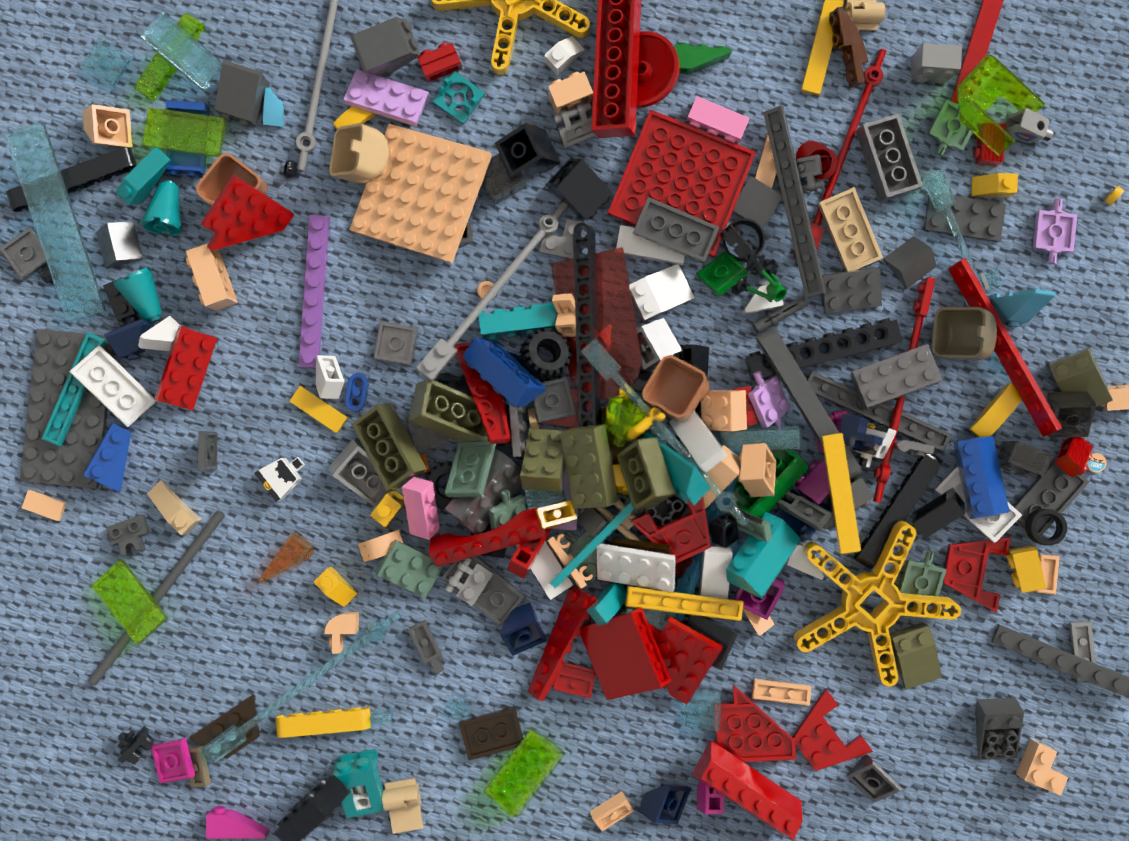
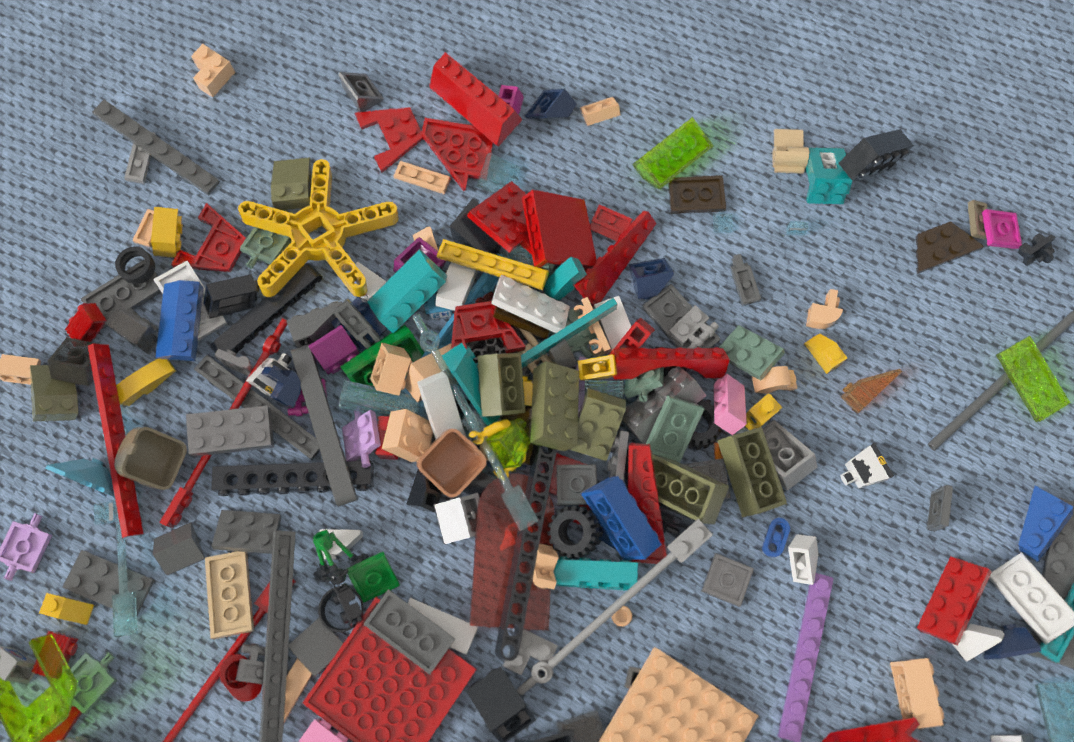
camera: 160 degrees left, 15 degrees down
black hinge [103,278,138,328] -> none
dark grey plate [106,515,150,556] -> none
teal cone [113,267,162,323] -> none
tan slope [147,480,202,535] -> none
clear light blue bar [201,611,402,763] -> none
dark pink slope [206,806,269,839] -> none
yellow beam [275,707,371,738] -> none
yellow tile [289,386,348,433] -> none
tan tile [528,408,540,429] -> none
white slope [627,264,695,322] -> none
black brick [709,514,739,548] -> none
sand green plate [721,504,772,542] -> none
dark grey pin [752,296,808,334] -> none
yellow tile [821,433,861,554] -> none
flat silver brick [856,113,923,203] -> none
dark grey slope [975,697,1024,760] -> none
tile [1086,453,1106,472] -> none

